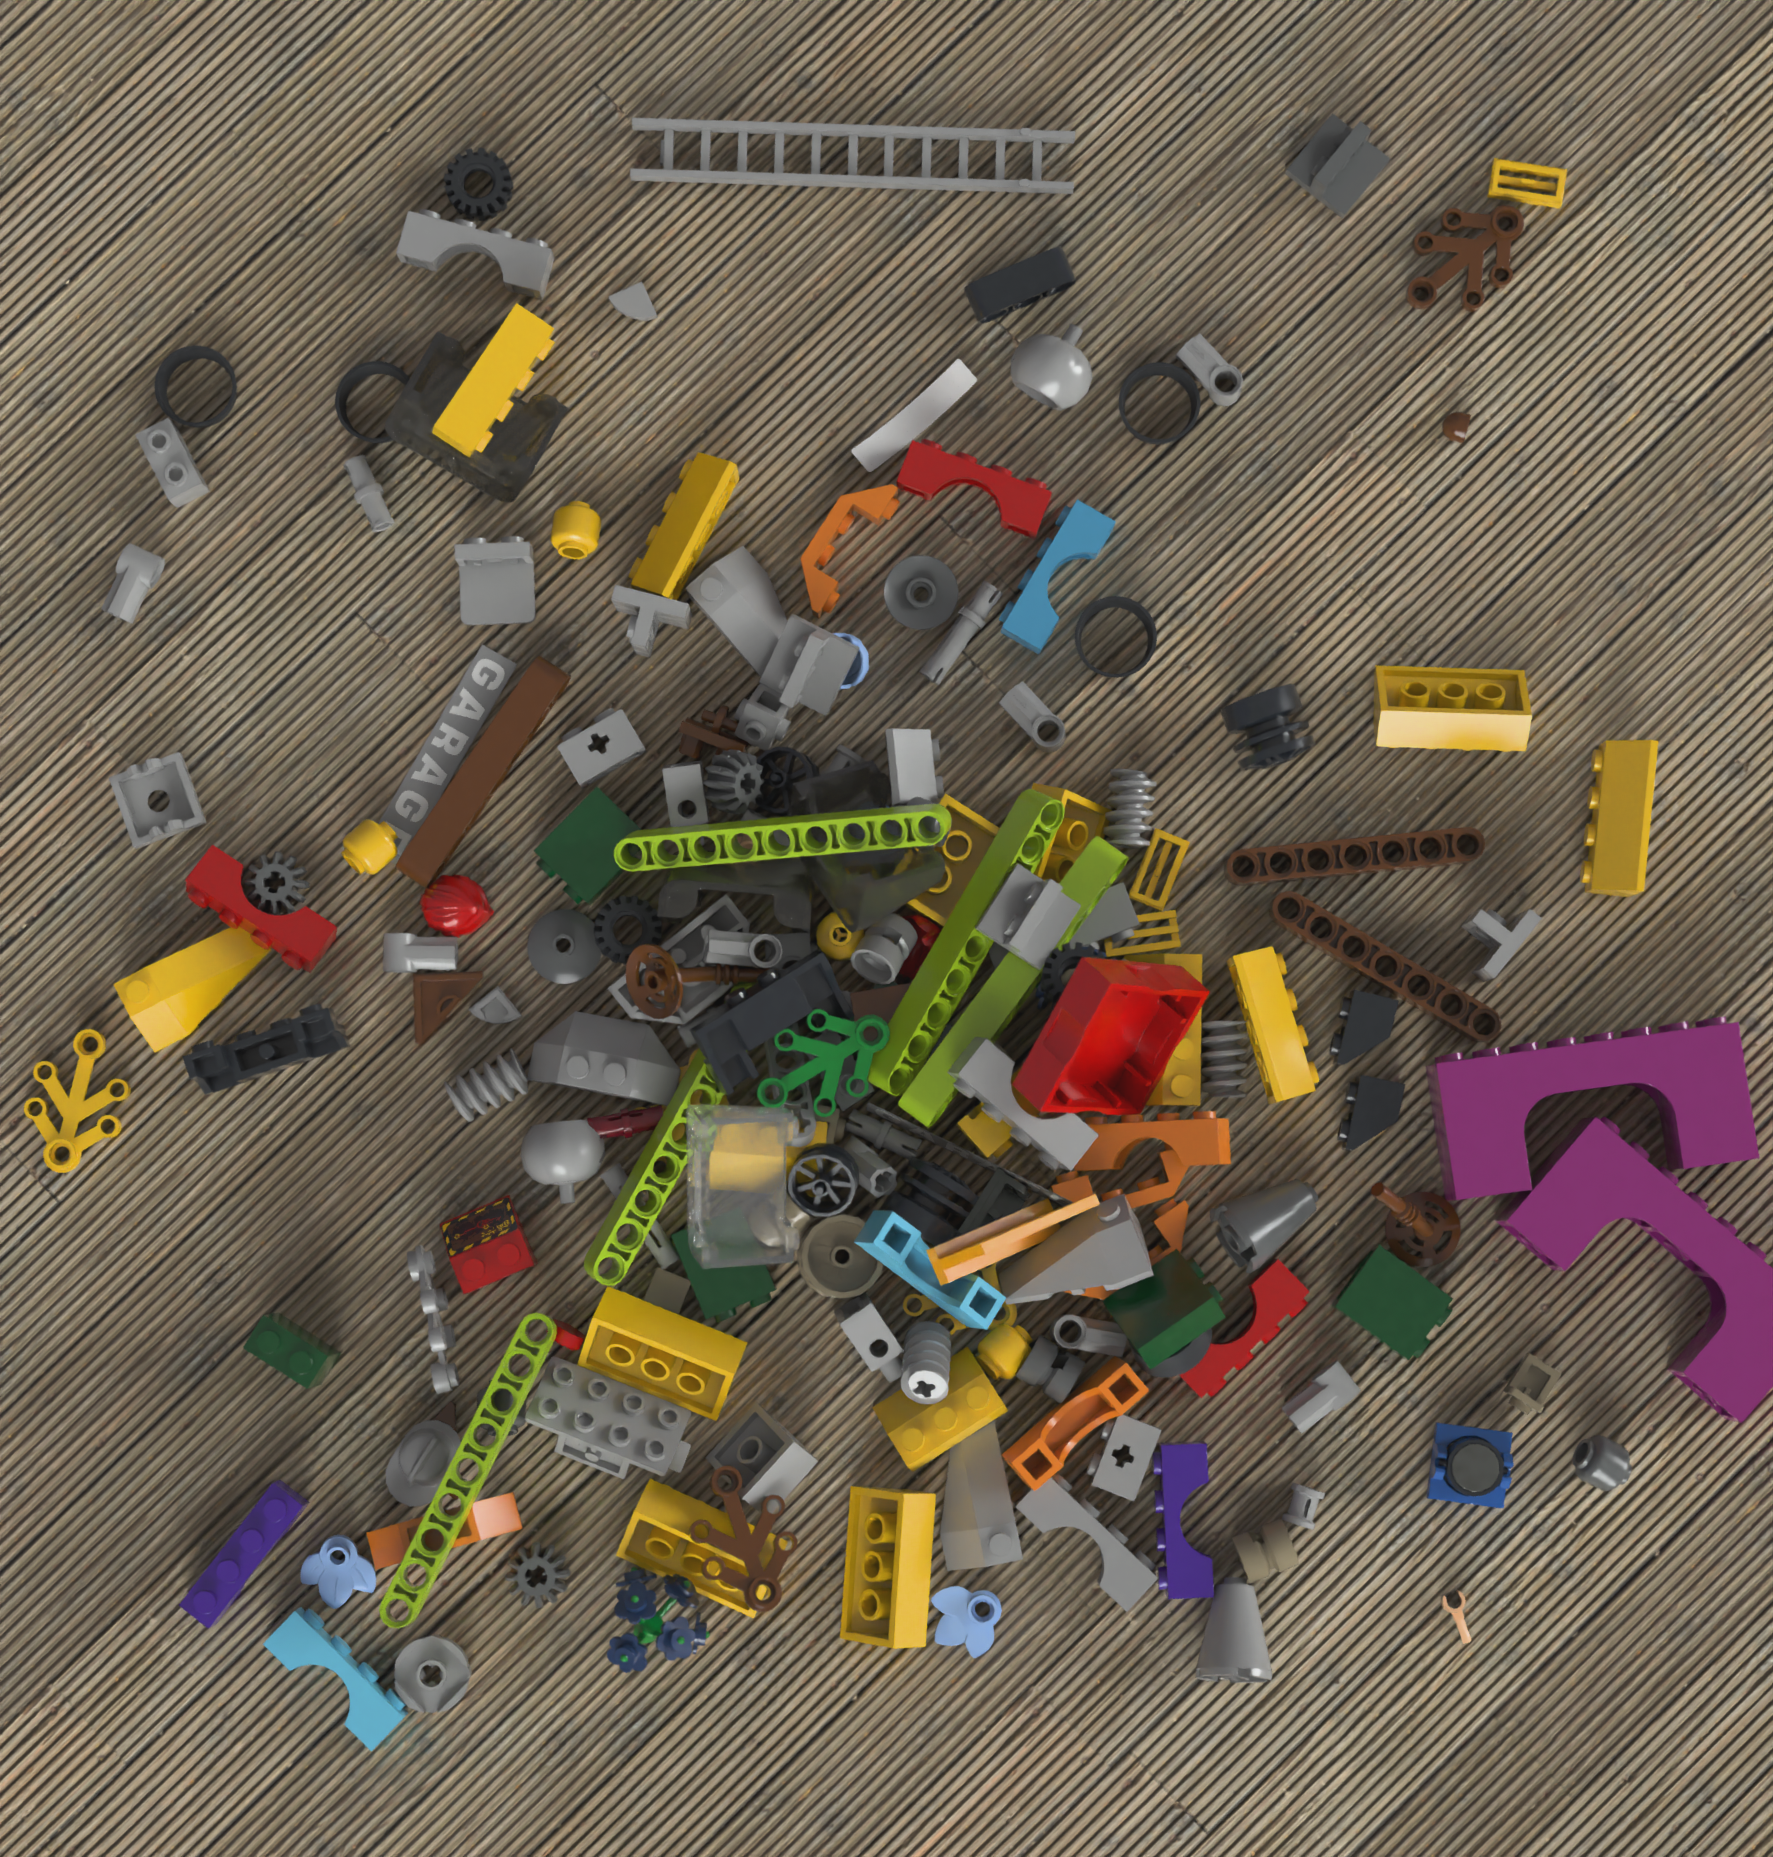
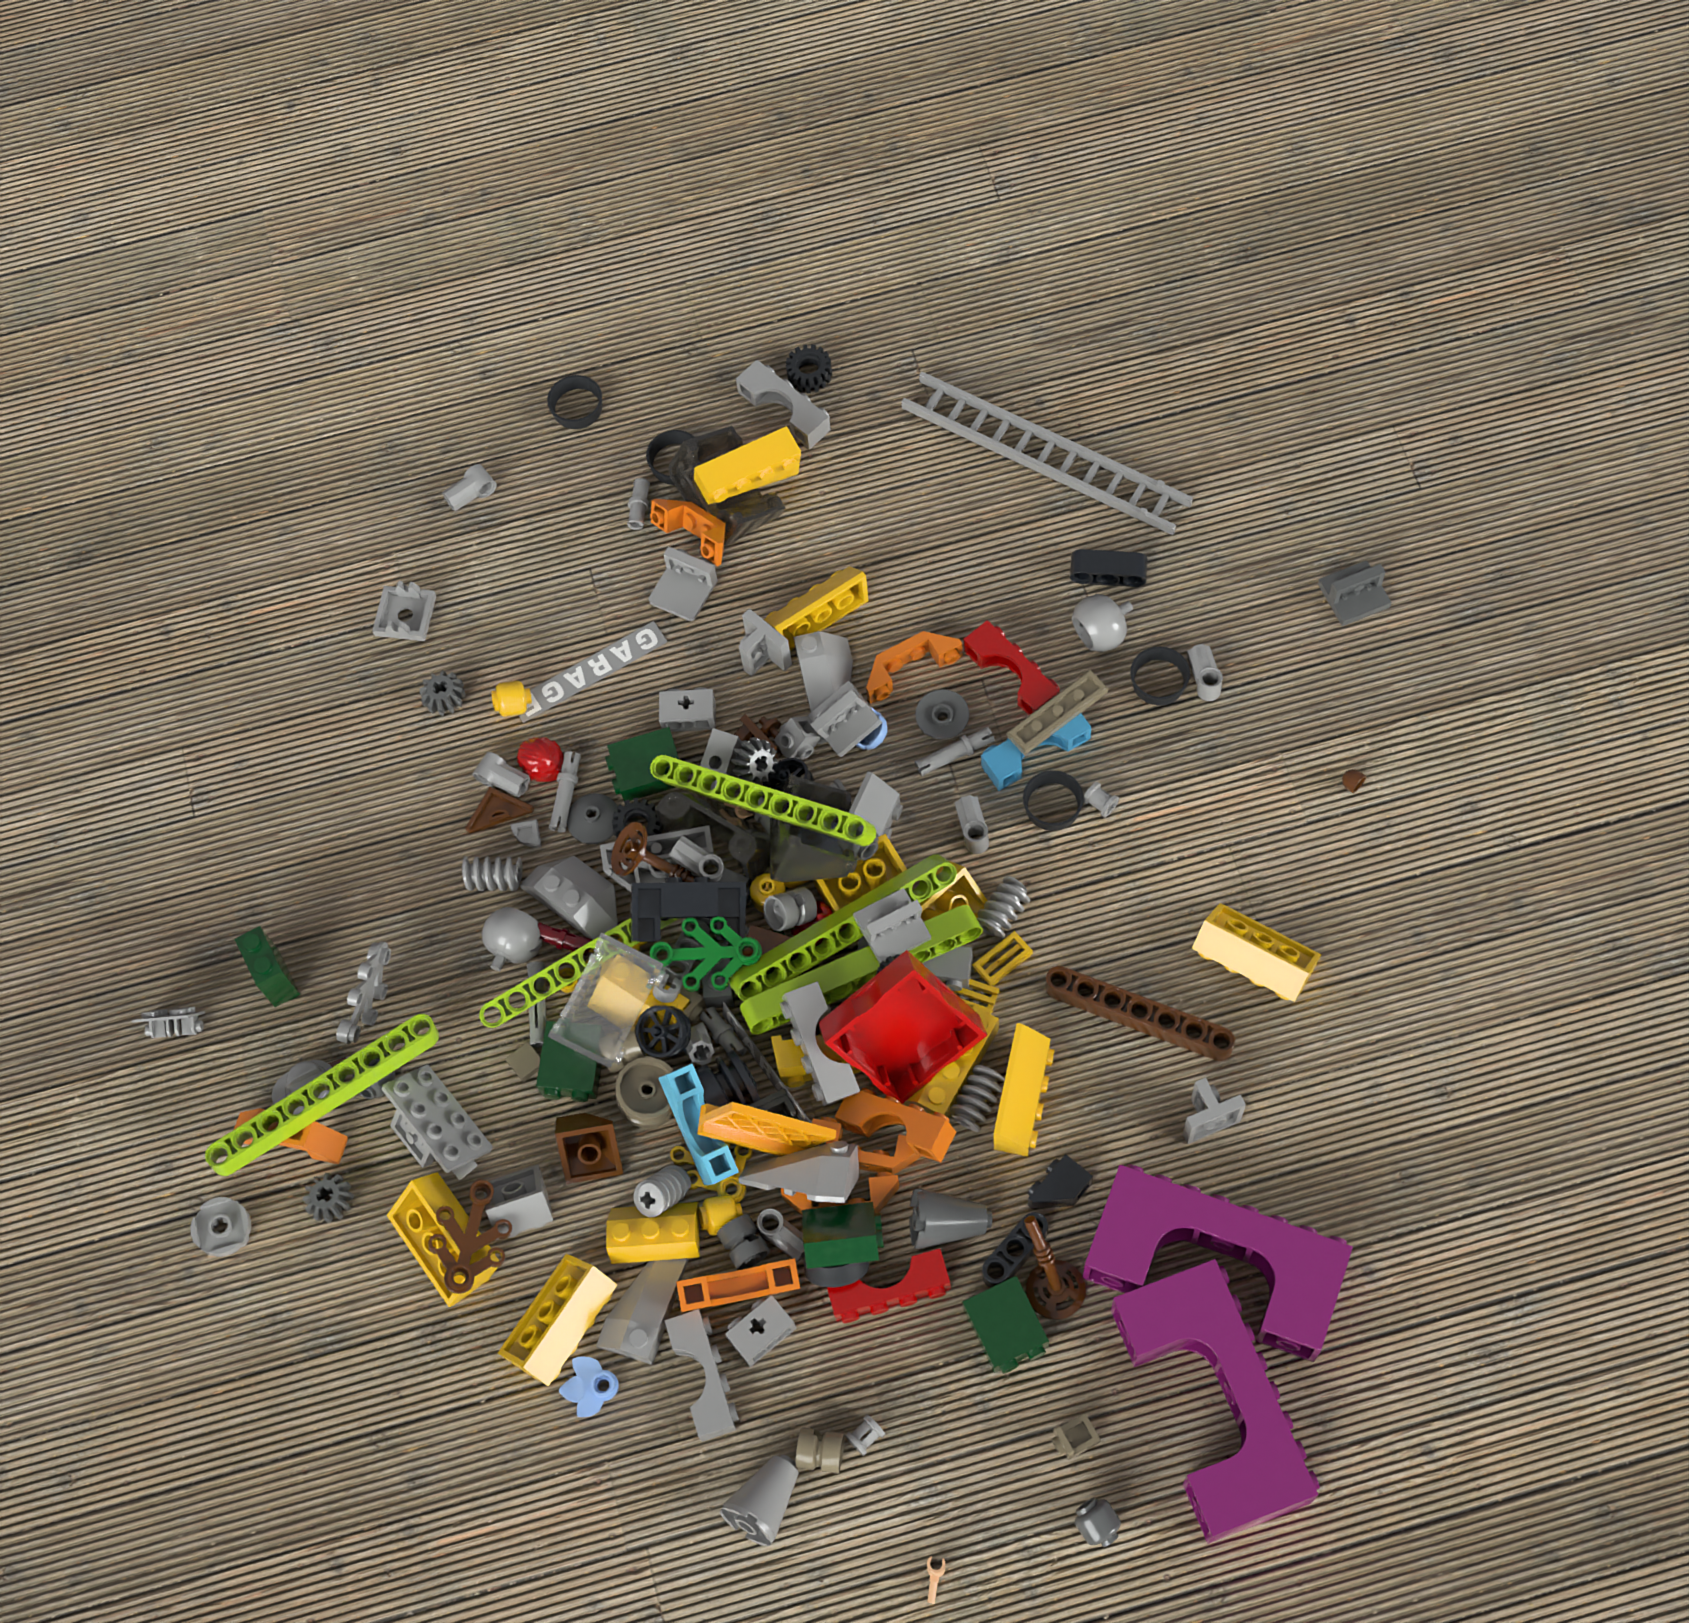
camera: 35 degrees right, 20 degrees down
yellow plant [24,1029,131,1173] -> none
yellow wedge [113,927,272,1053] -> none
light grey brick [135,418,210,508] -> none
dark purple arch [179,1480,310,1629] -> none
black bracket [183,1004,351,1095] -> none
red arch [185,845,337,973] -> none
medium azure arch [263,1607,408,1752] -> none
light blue plate [301,1535,376,1609] -> none
reddish brown beam [395,655,571,889] -> none
red slope [439,1195,538,1294] -> none
red tile [546,1319,586,1350] -> none
yellow head [550,501,601,559] -> none
yellow slope [577,1286,748,1421] -> none
dark blue plant [607,1567,710,1673] -> none
light grey tile [608,282,658,321] -> none
light grey torso [834,1292,904,1382] -> none
white sticker [851,359,977,472] -> none
dark purple arch [1152,1441,1214,1599] -> none
black wheel [1220,684,1316,771] -> none
reddish brown beam [1269,891,1502,1042] -> none
light grey piece [1281,1360,1361,1434] -> none
black slope [1329,990,1399,1066] -> none
reddish brown plant [1406,205,1524,312] -> none
piece [1426,1422,1514,1509] -> none
yellow tile [1487,158,1567,209] -> none
yellow slope [1580,740,1659,897] -> none
none -> light grey hinge [132,1007,205,1039]
none -> light grey pin [549,751,581,833]
none -> reddish brown slope [555,1112,624,1184]
none -> orange slope [650,499,726,566]
none -> black beam [982,1212,1048,1288]
none -> dark tan tile [1007,670,1108,756]
none -> light grey bush [1083,782,1119,817]

